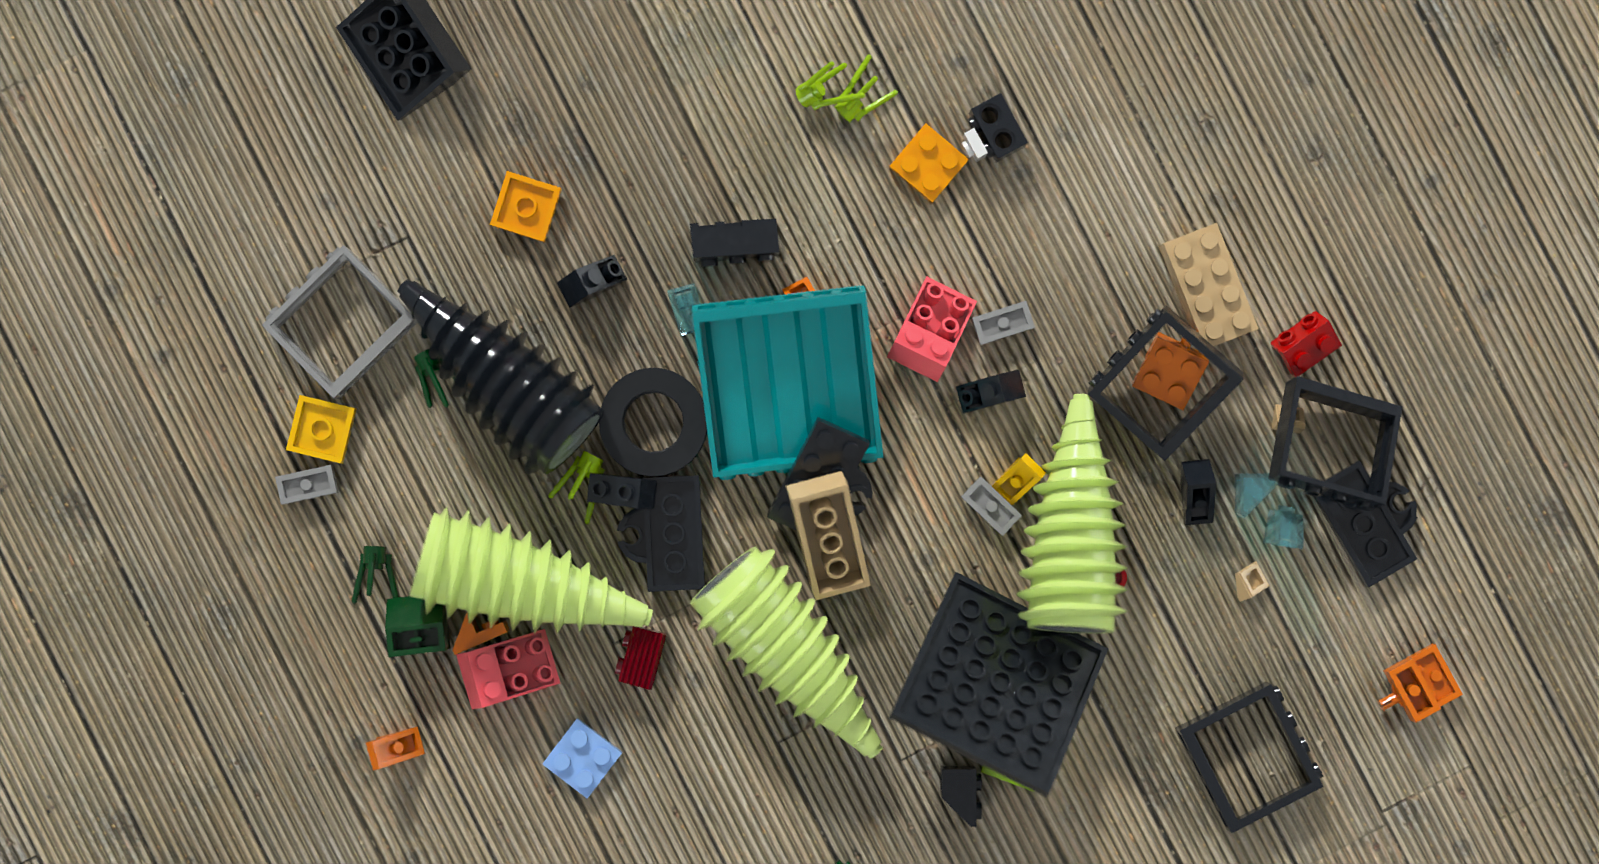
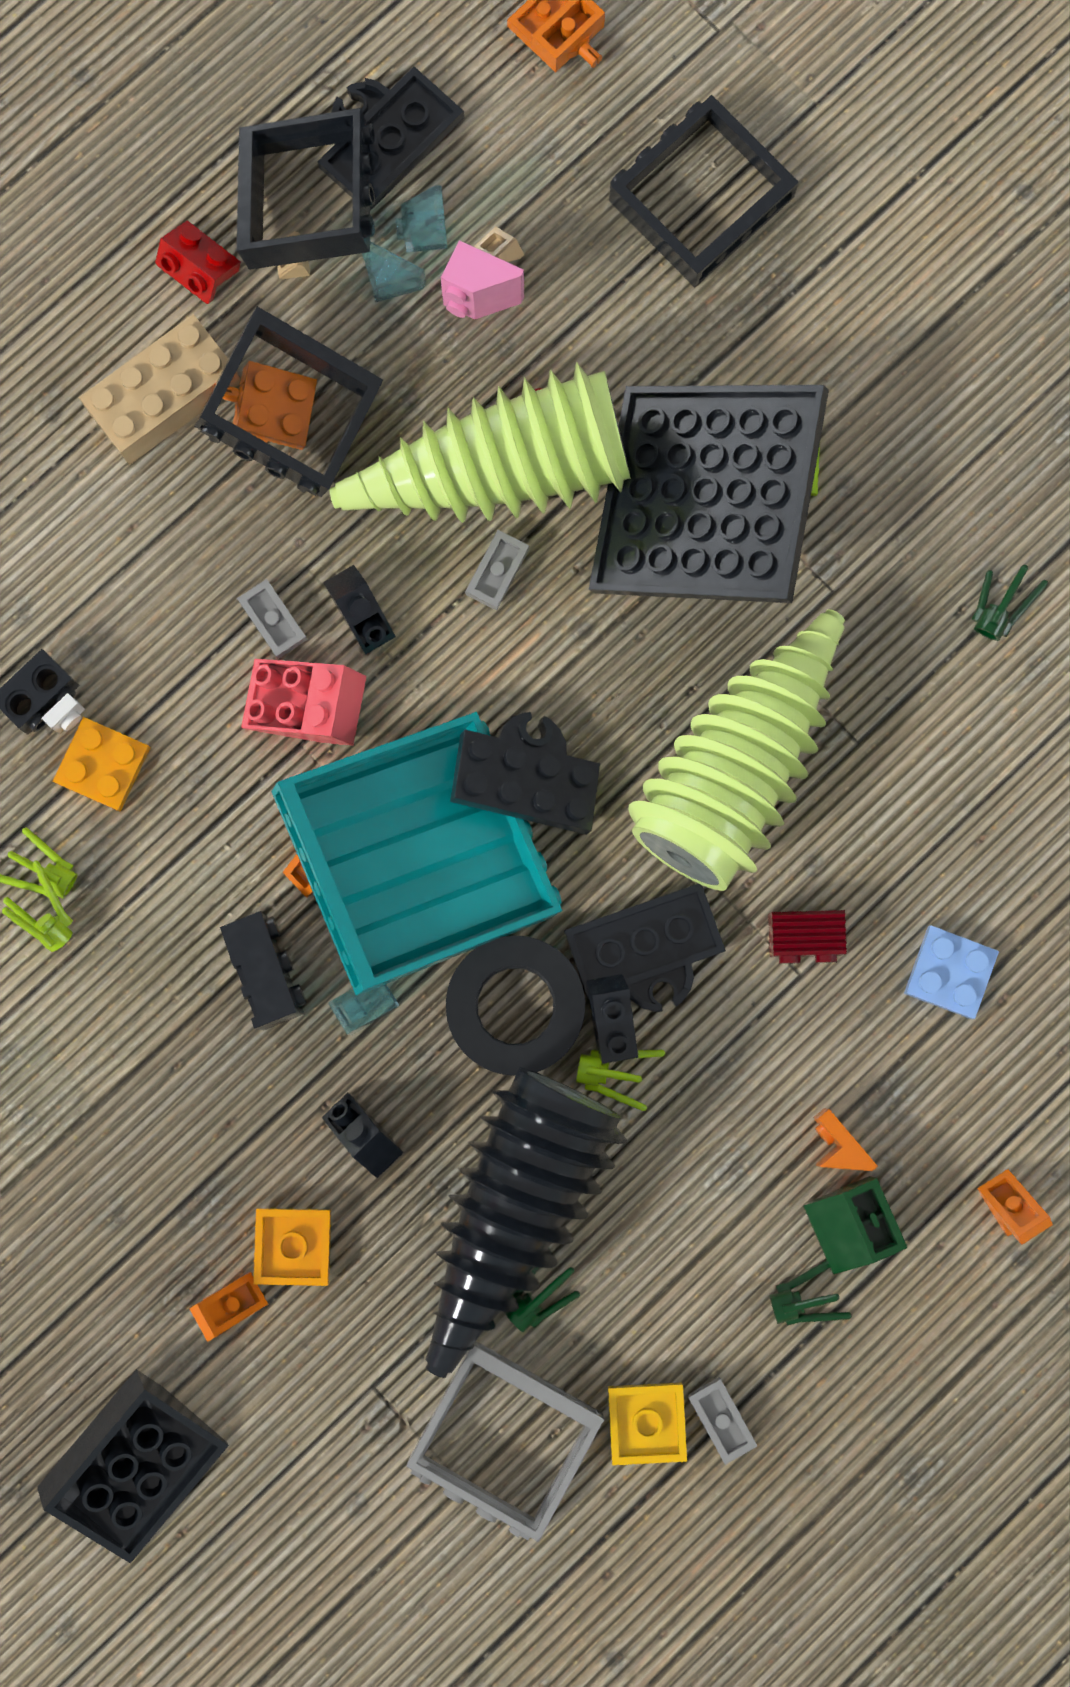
camera: 105 degrees left, 5 degrees down
yellowish green cone [410,506,653,634] -> none
coral slope [456,629,560,709] -> none
tan brick [786,471,871,601] -> none
black slope [940,766,982,827] -> none
yellow slope [992,453,1046,505] -> none
black slope [1180,459,1216,526] -> none
none -> orange slope [189,1272,268,1342]
none -> bright pink slope [441,240,524,319]

